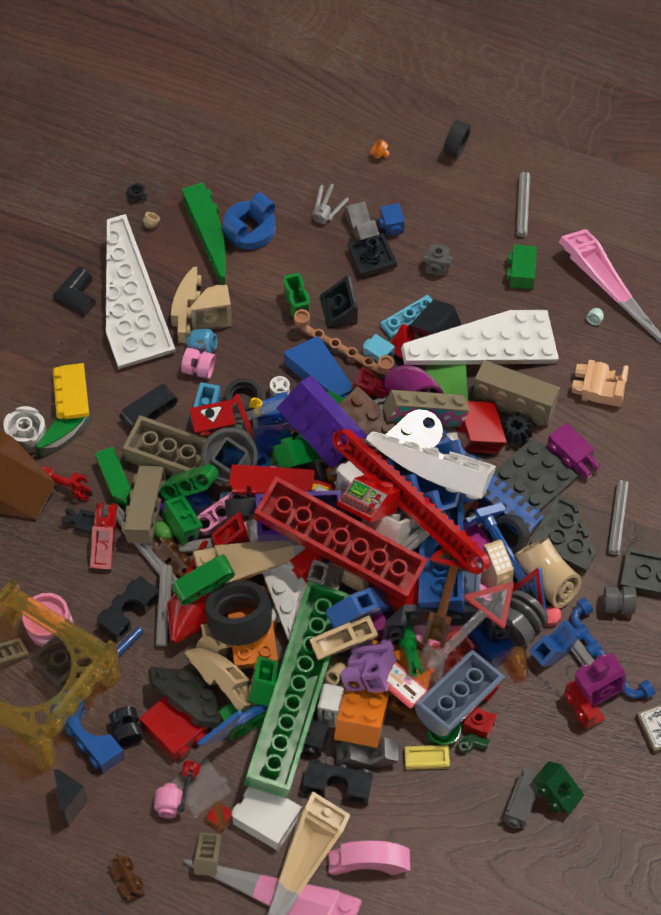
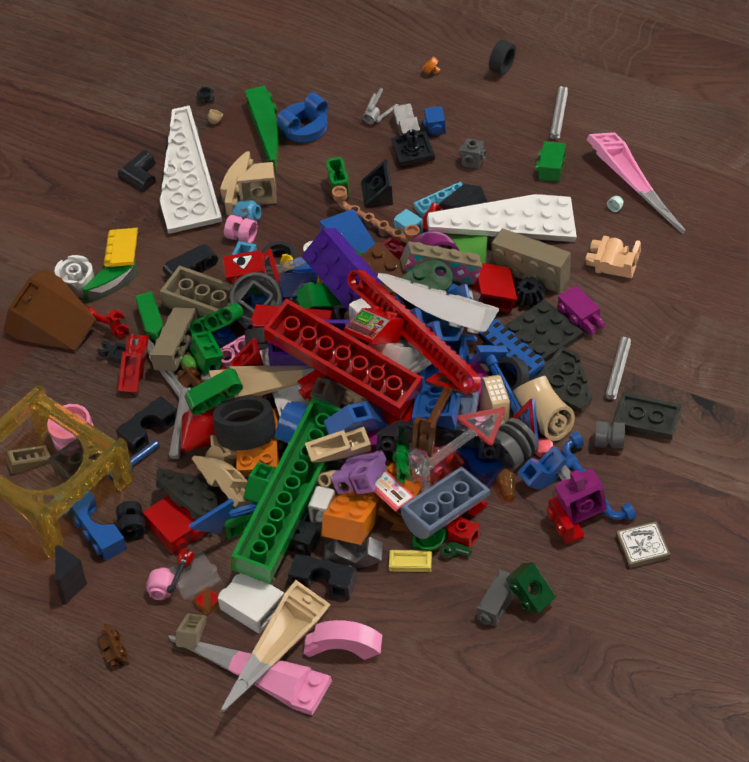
camera: 10 degrees right, 10 degrees down
none -> blue brick [274,401,307,443]

